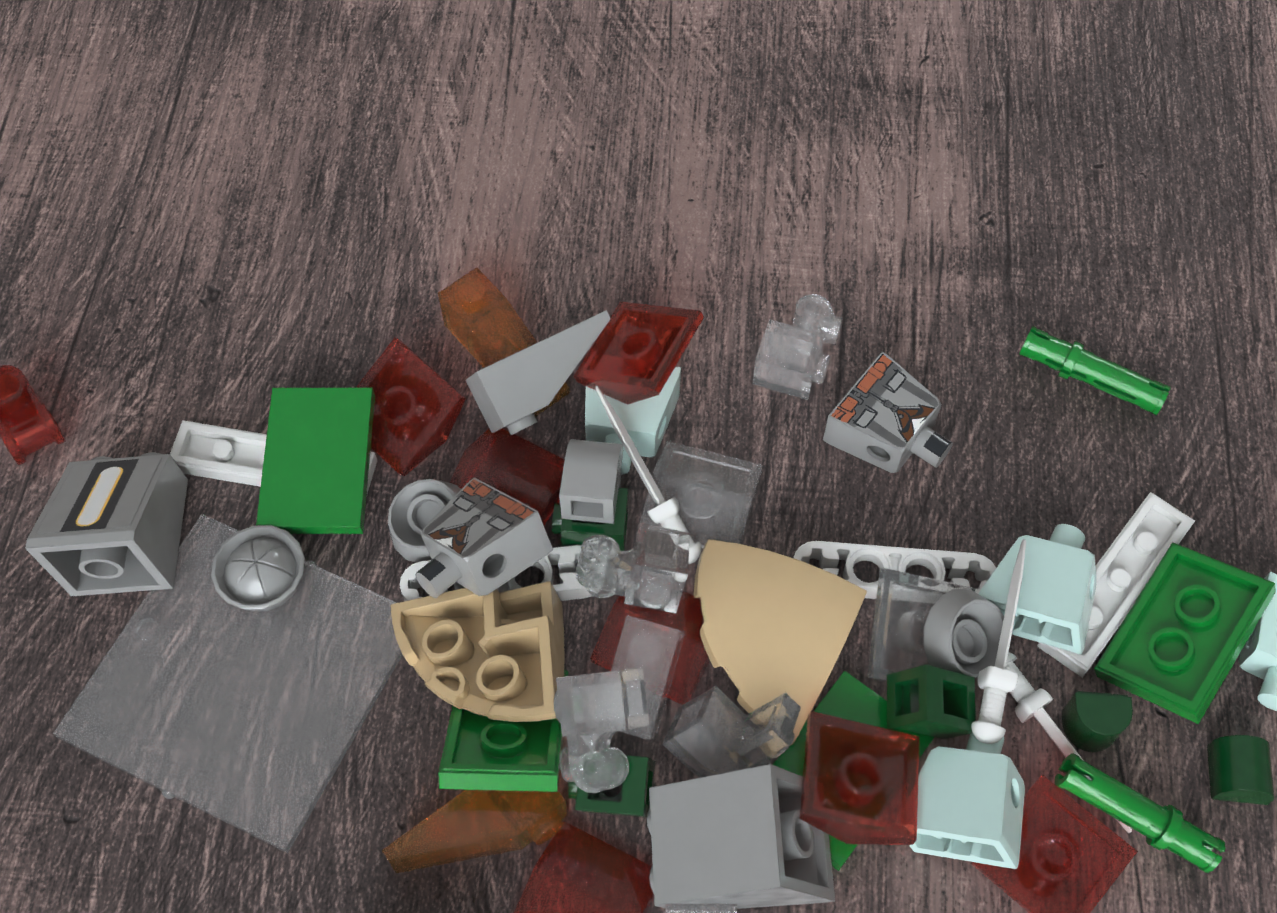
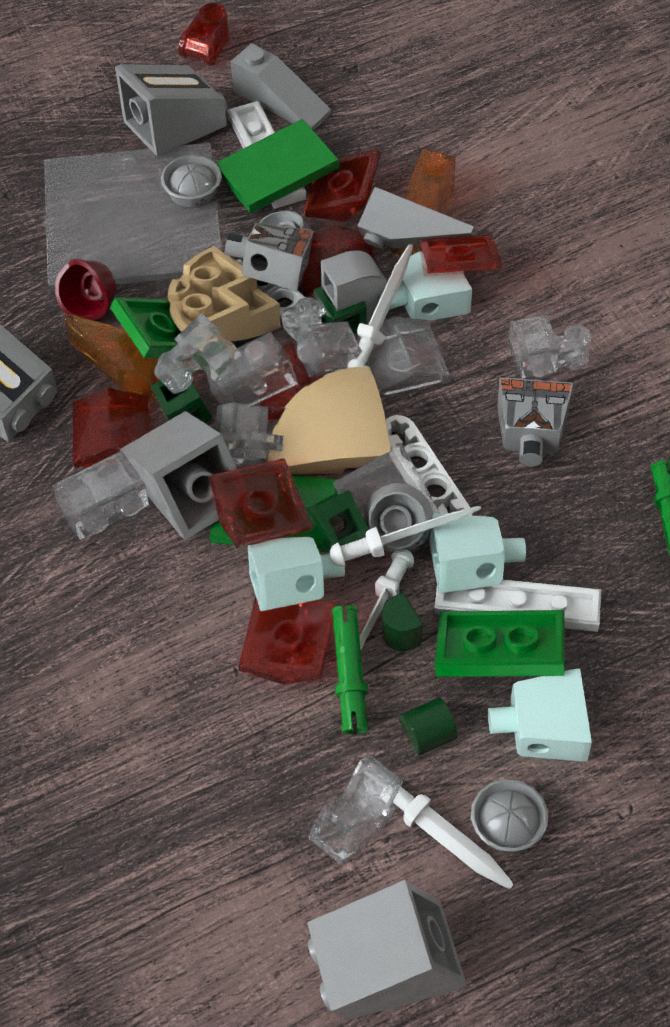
camera: 60 degrees right, 5 degrees down
none -> dark red helmet [55,259,116,321]
none -> light grey slope [230,43,331,131]

